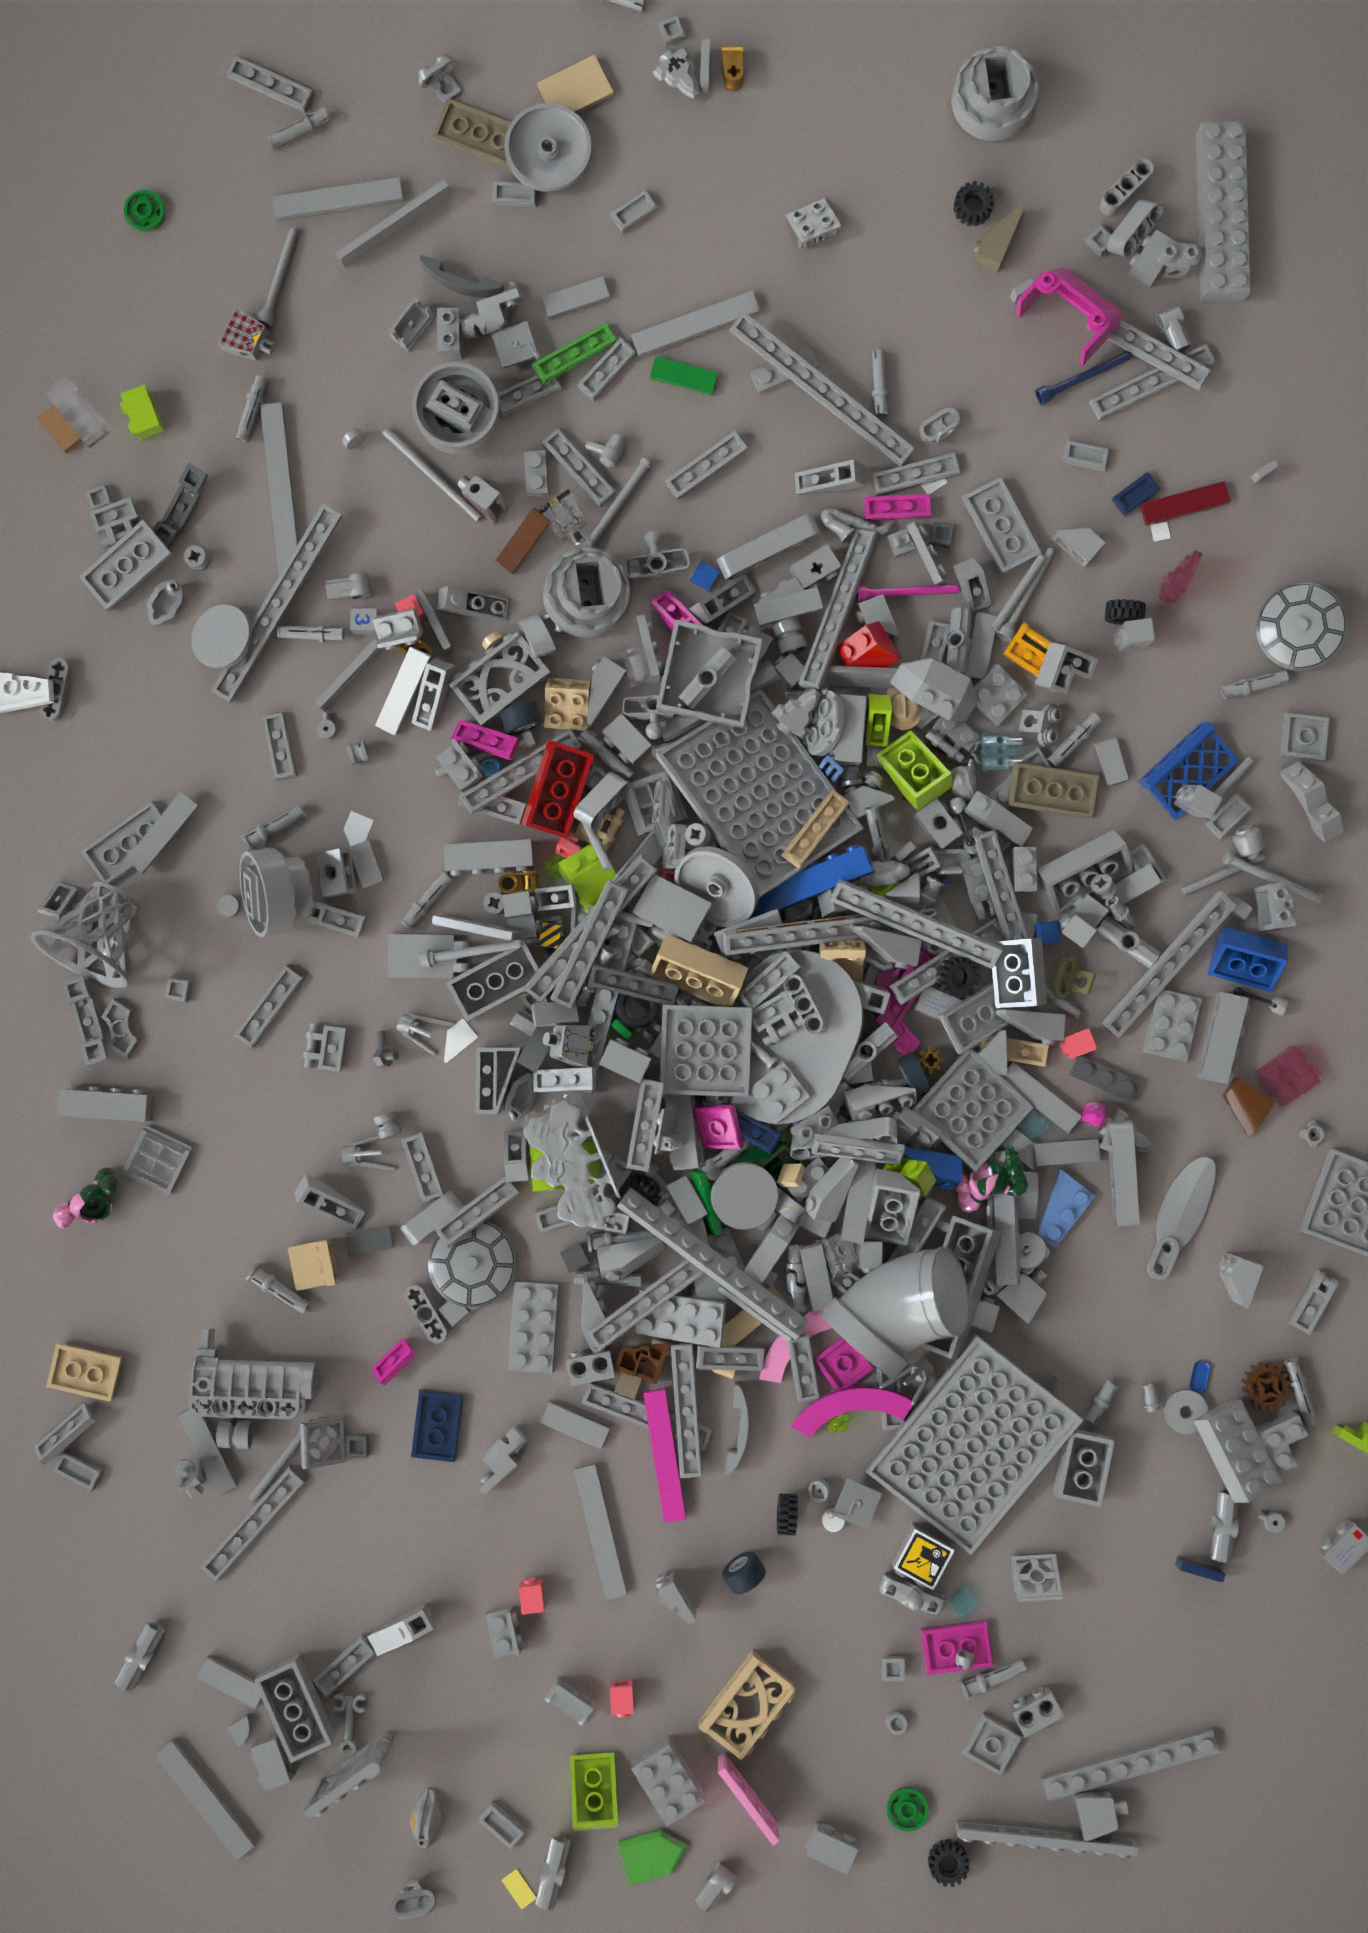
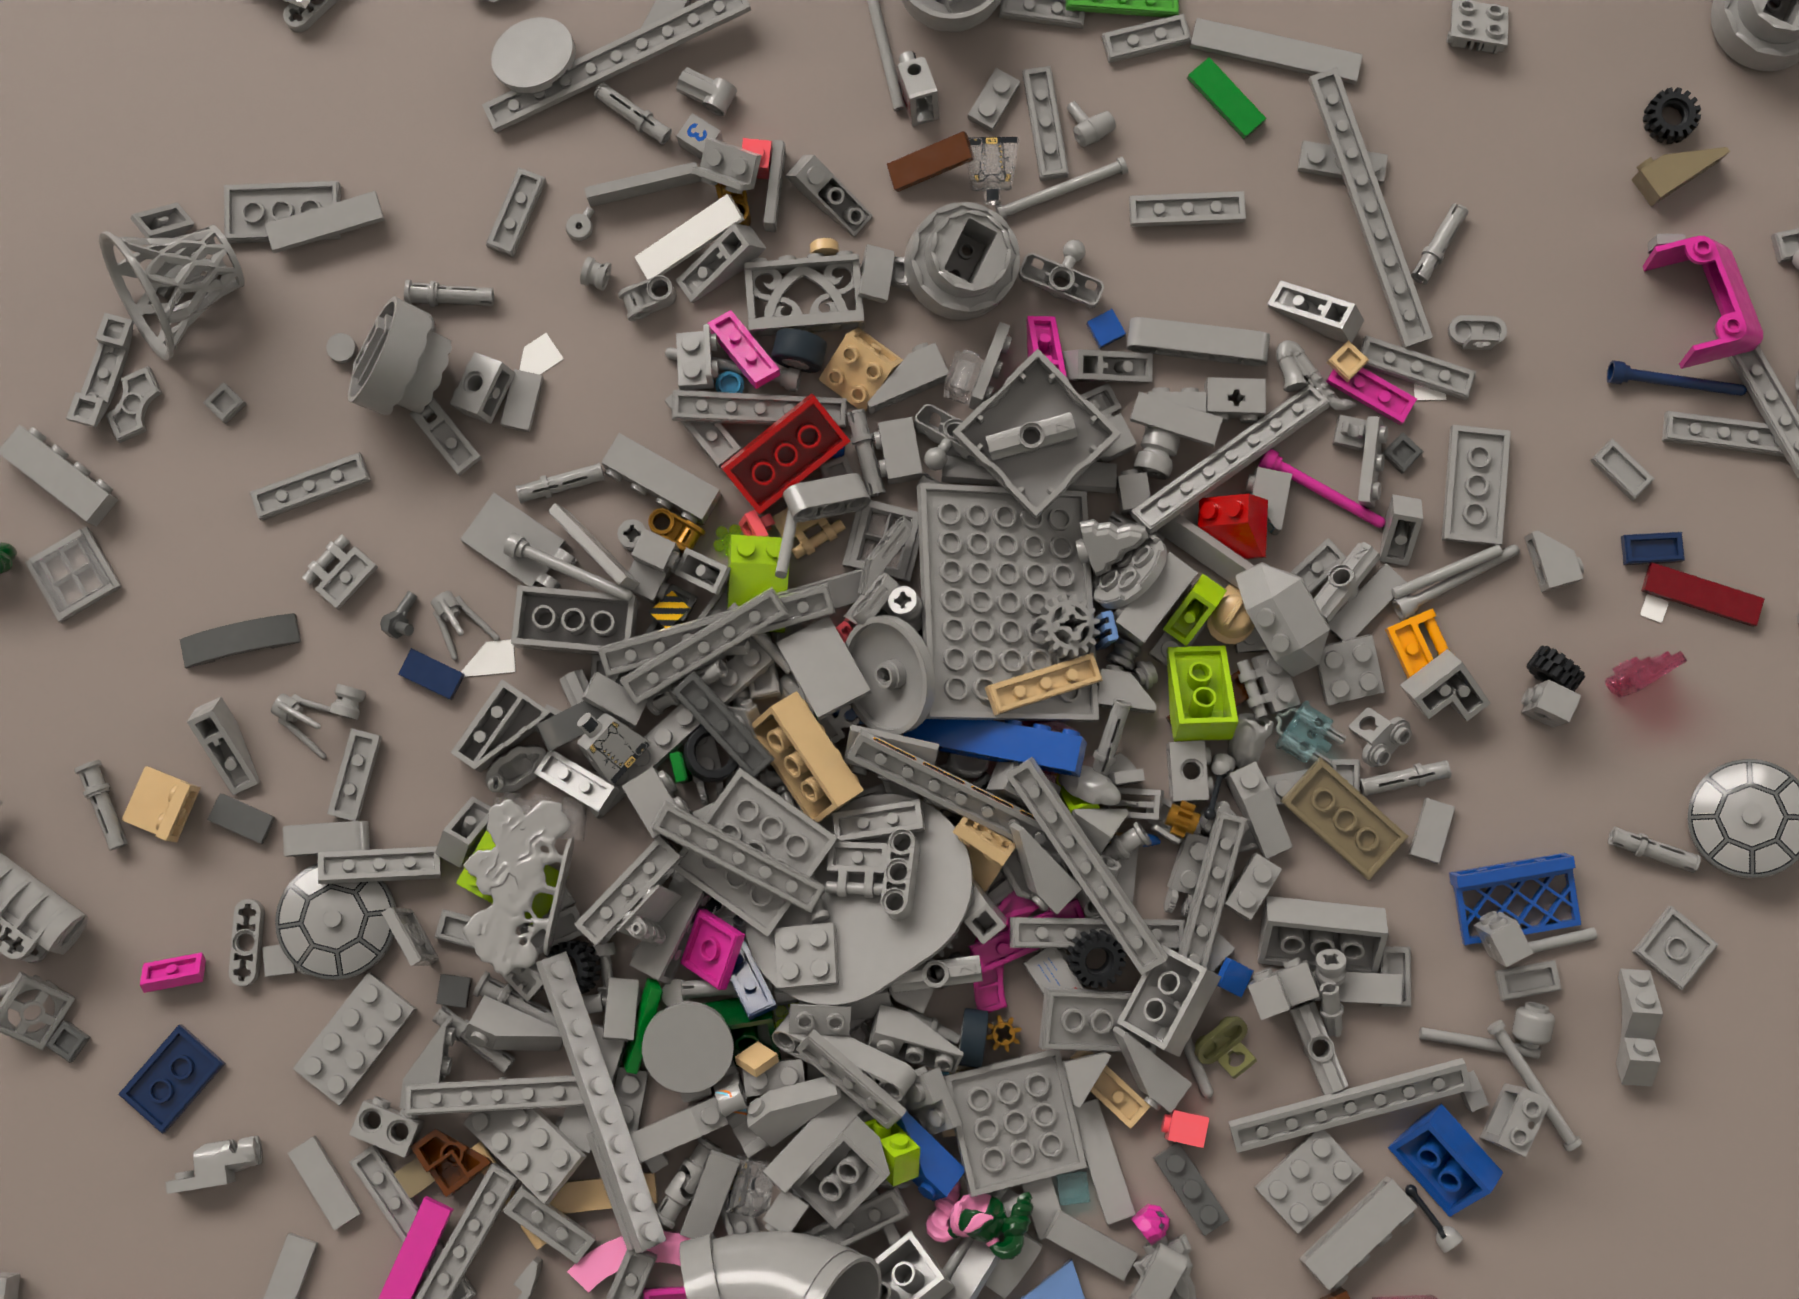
camera: 30 degrees right, 5 degrees down
none -> dark grey slope [179,613,301,668]
none -> light grey tile [381,907,439,966]
none -> dark blue tile [398,648,465,700]
none -> light grey piece [618,275,676,321]
none -> light grey tile [650,801,825,913]
none -> light grey gear [1036,593,1100,659]
none -> pearl gold gear [1165,800,1201,838]
none -> tan tile [1327,340,1369,382]

